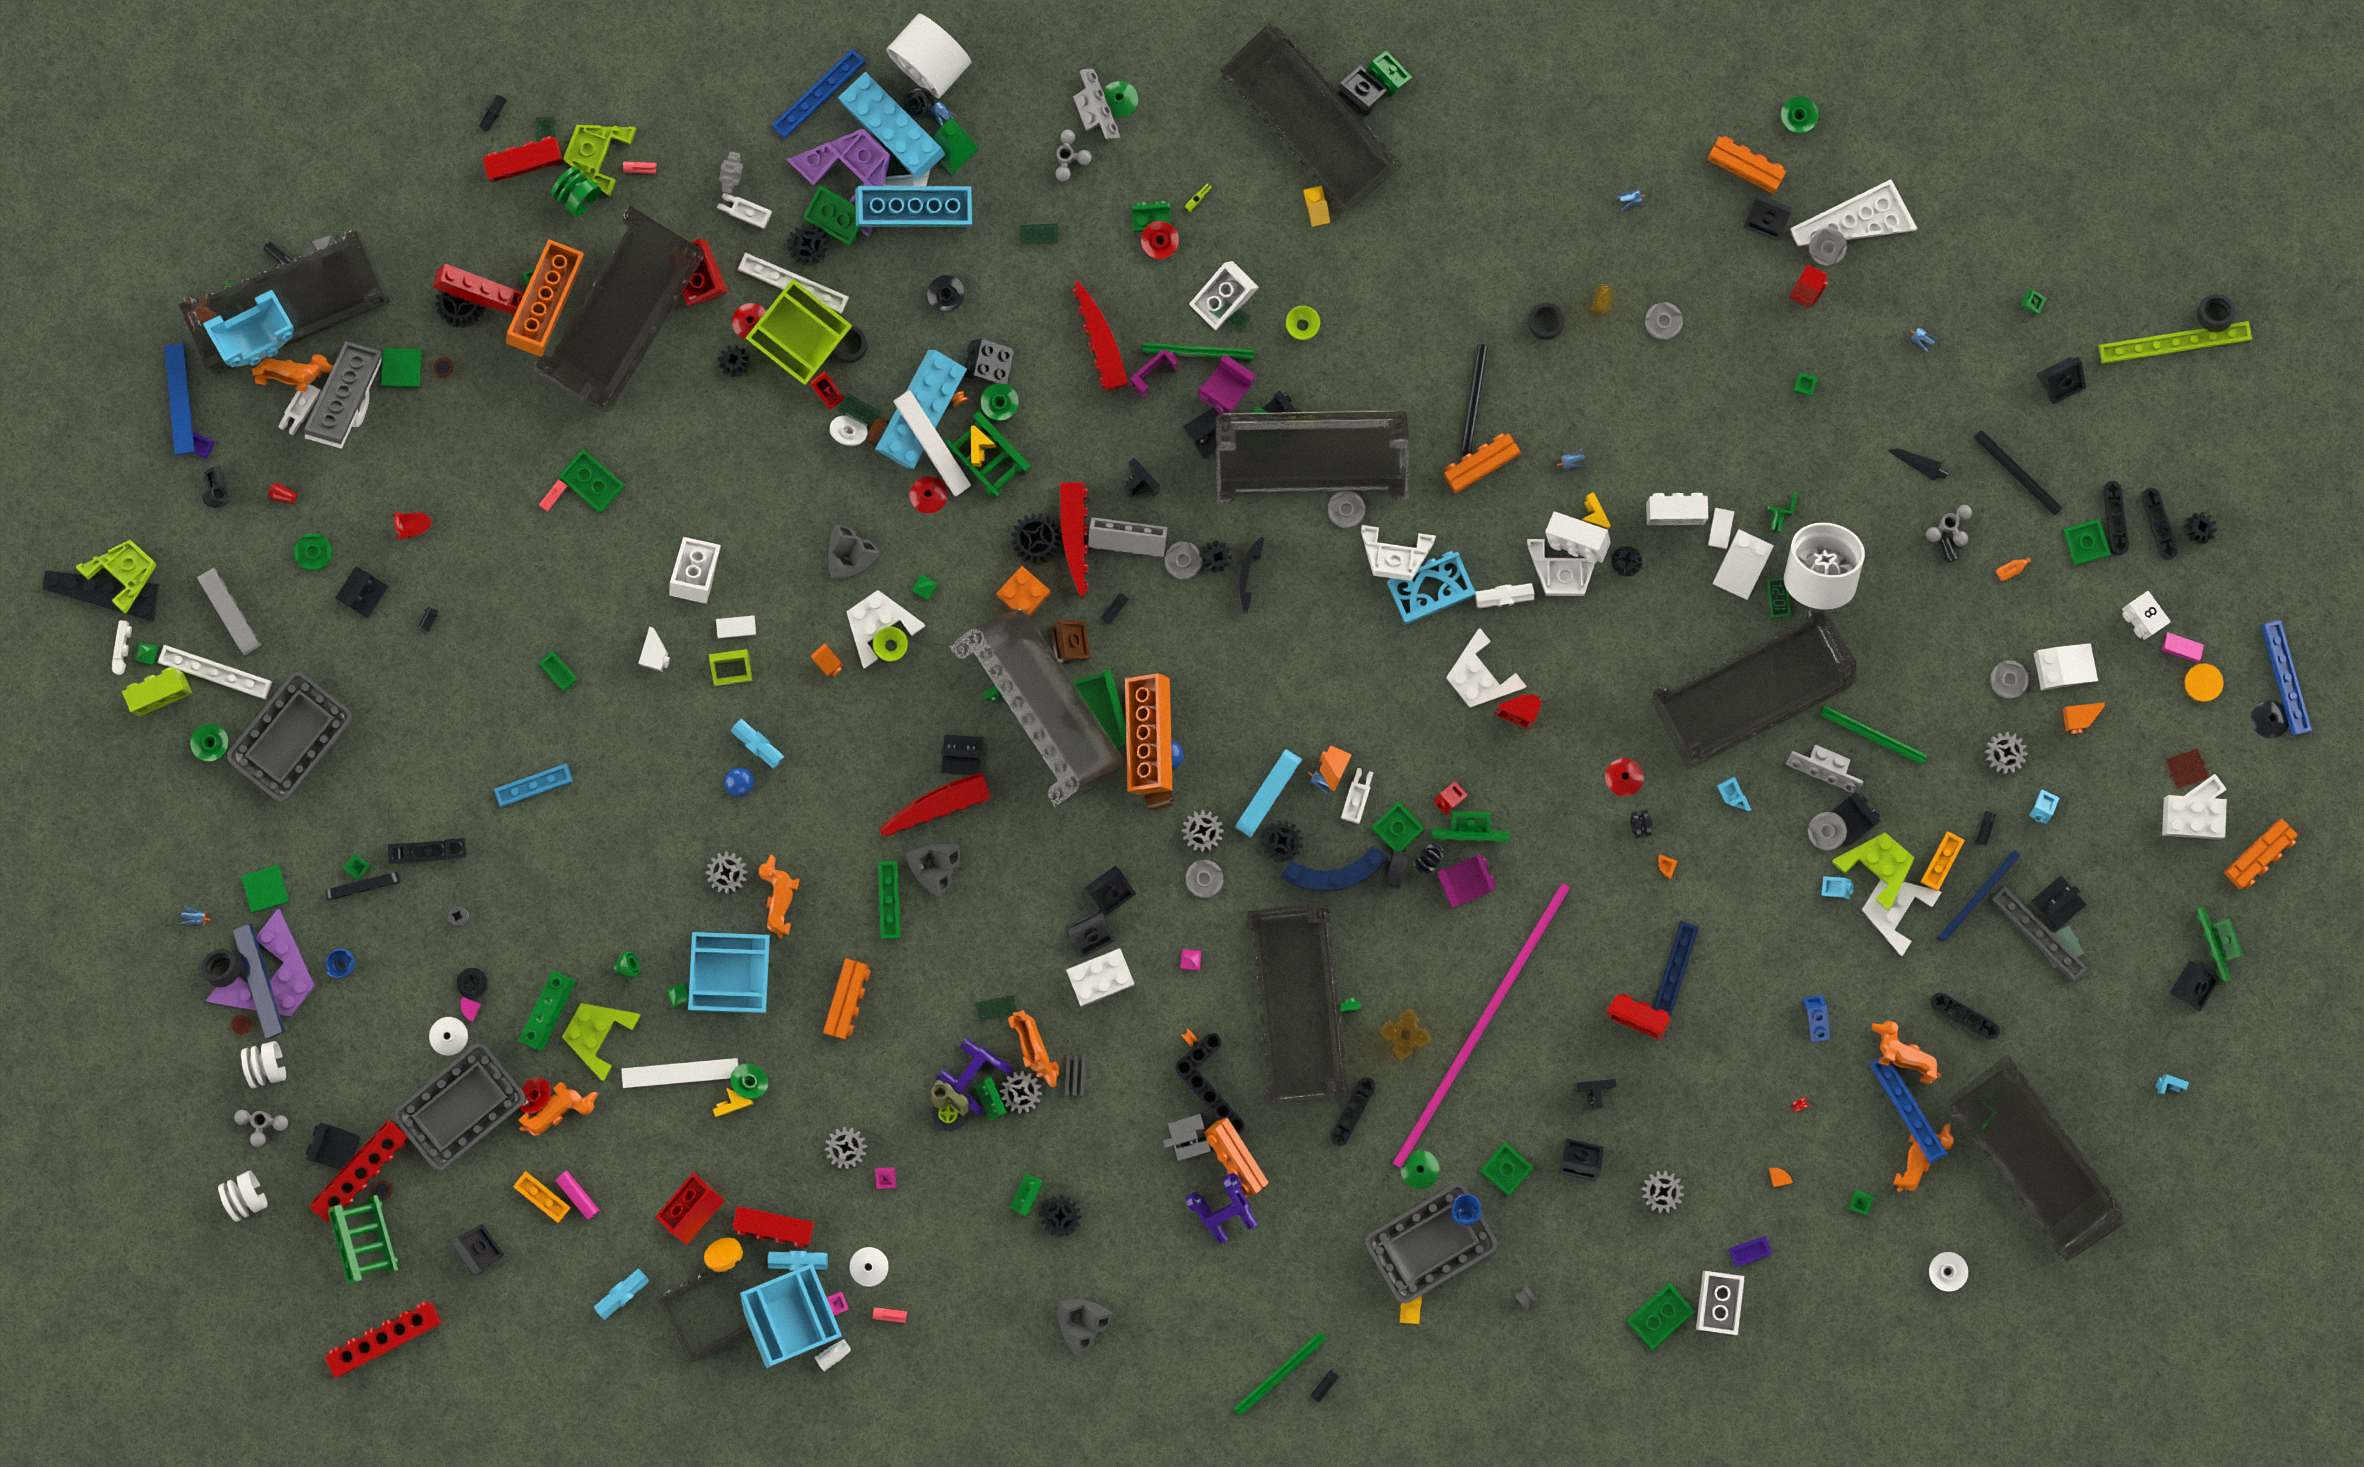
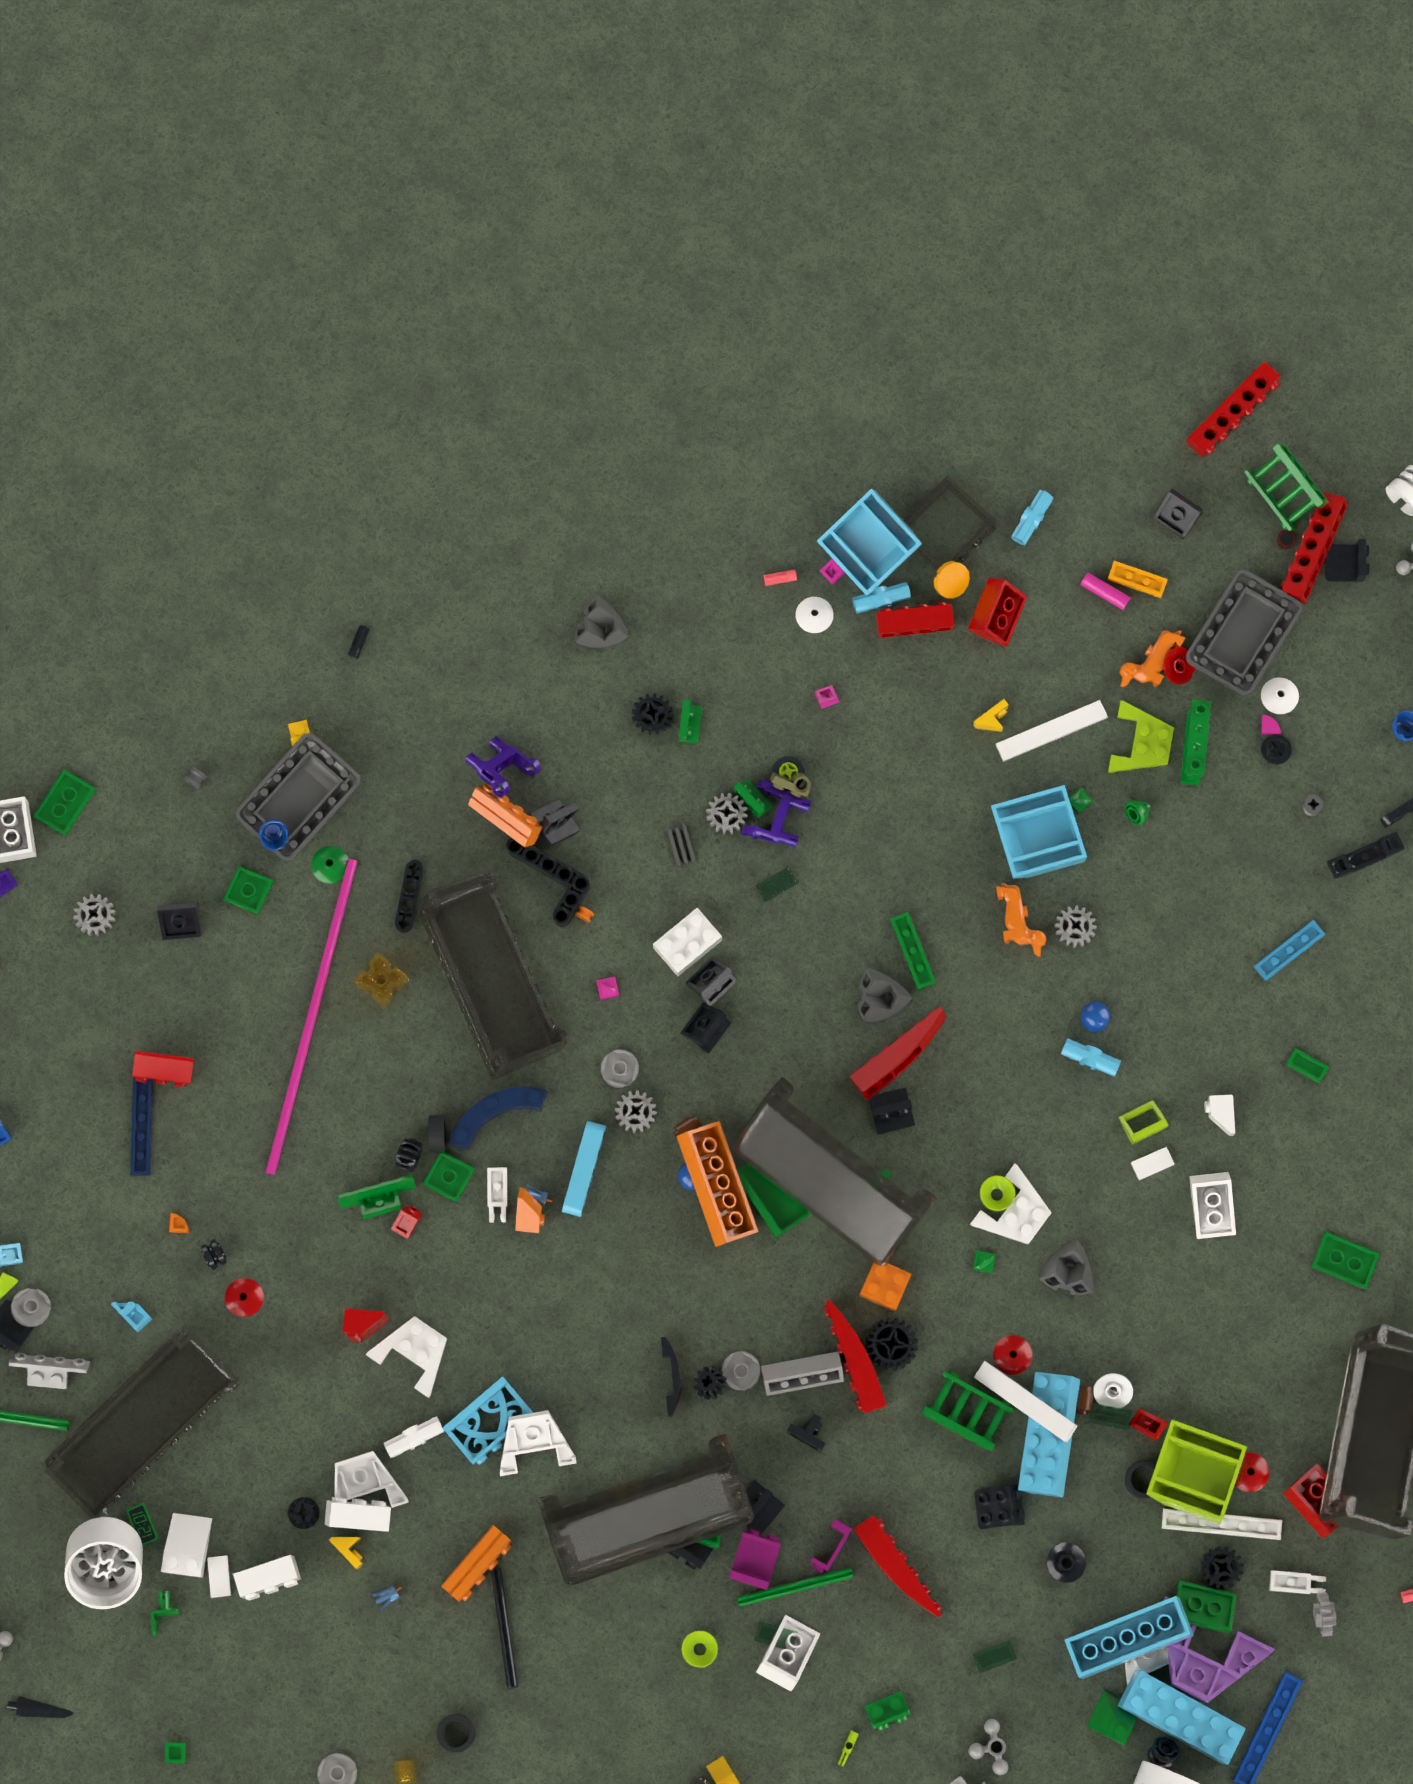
camera: 160 degrees right, 5 degrees down
coral piece [539,479,567,512] -> none
black gear [718,345,751,378] -> none
green dish [730,1064,768,1099] -> none
orange slope [811,643,843,678] -> none
white hinge [814,1339,851,1371] -> none
orange brick [823,958,871,1040] -> none
light grey gear [825,1127,867,1169] -> none
flat silver piece [930,102,956,127] -> none
orange bush [950,391,968,408] -> none
yellow slope [971,426,996,467] -> none
green dish [981,383,1019,421] -> none
orange animal [1008,1010,1059,1087] -> none
reddish brown bracket [1050,620,1091,664] -> none
black piece [1100,592,1129,625] -> none
red dish [1141,221,1179,259] -> none
green axle [1234,1332,1326,1416] -> none
black gear [1262,820,1303,862] -> none
light grey tile [1328,490,1365,528] -> none
green plate [1340,998,1361,1012] -> none
magenta panel [1436,854,1496,909] -> none
black bracket [1574,1079,1616,1110] -> none

